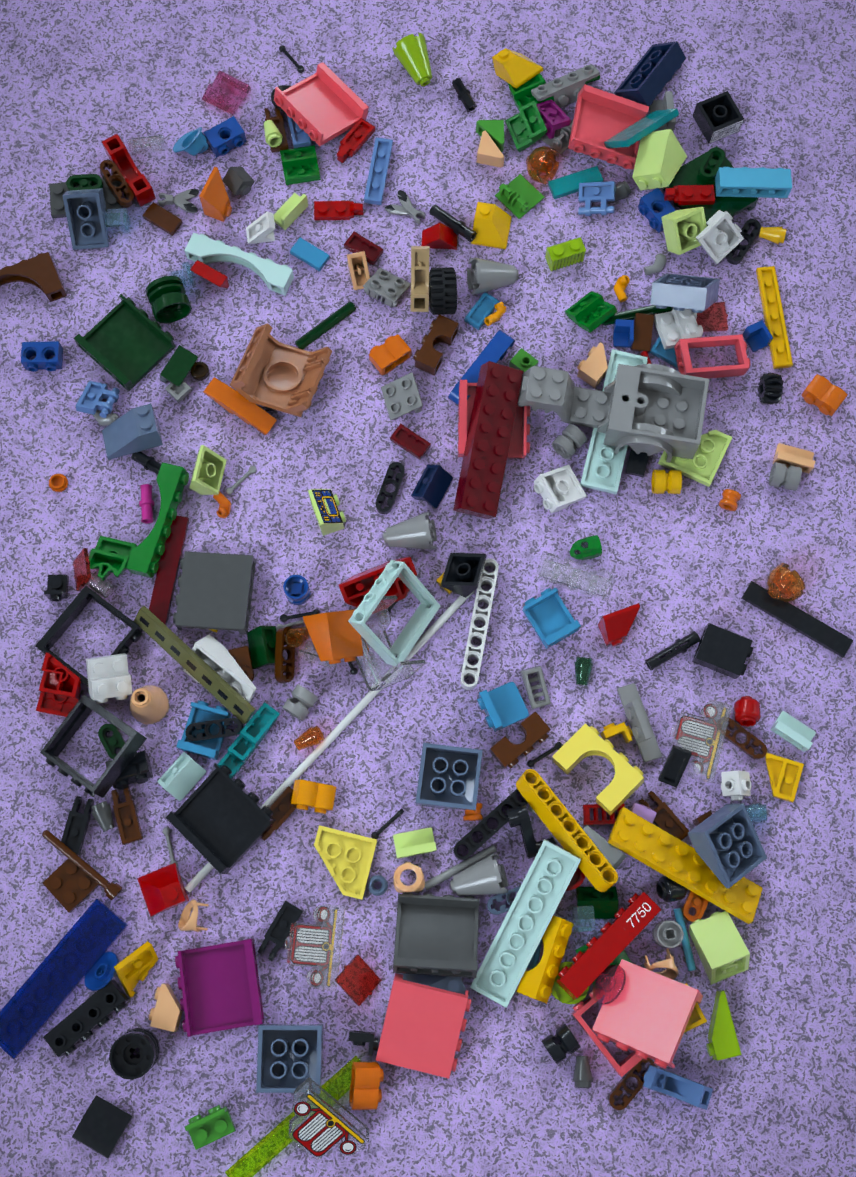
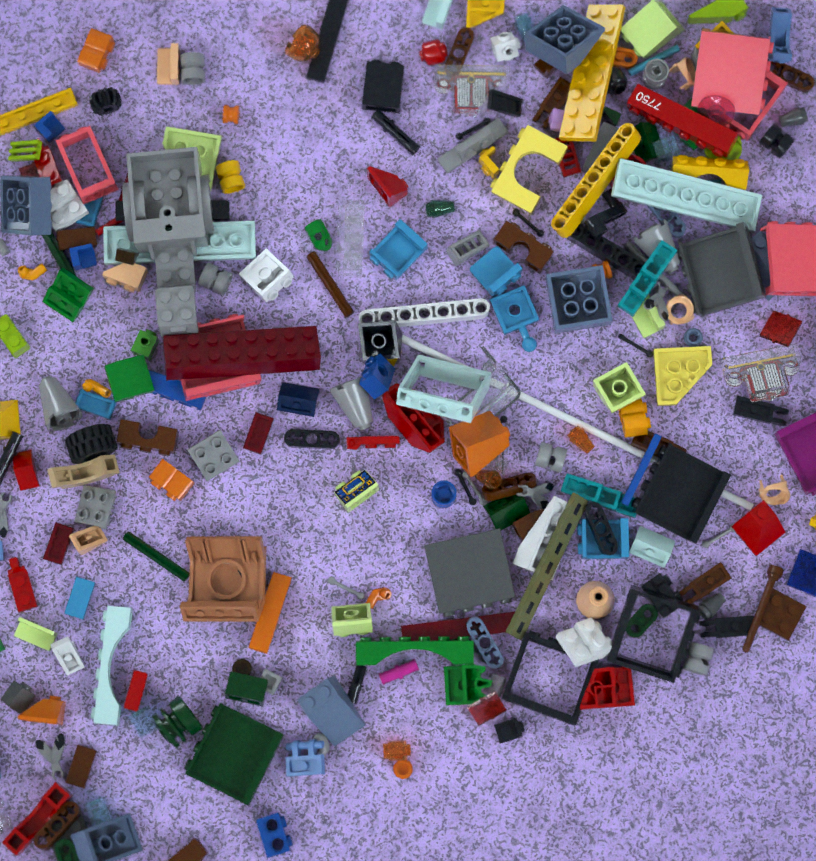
camera: 105 degrees left, 5 degrees up
none -> lime tile [8,140,42,162]
none -> red hinge [32,138,62,185]
none -> green slope [104,355,154,402]
none -> dark brown slope [115,248,139,265]
none -> reddish brown axle [307,251,354,317]
none -> red hinge [347,436,400,450]
none -> blue brick [359,353,395,399]
none -> clear orange brick [383,740,411,761]
none -> black hinge [456,118,491,140]
none -> sand blue beam [466,616,504,669]
none -> dark azure plate [489,285,540,352]
none -> light grey piece [517,482,554,510]
none -> yellowish green slope [593,362,646,413]
none -> dark green slope [602,106,621,127]
none -> teal slope [617,240,678,317]
none -> blue tile [621,434,662,507]
none -> light grey piece [644,281,669,321]
none -> light grey wheel [683,642,714,676]

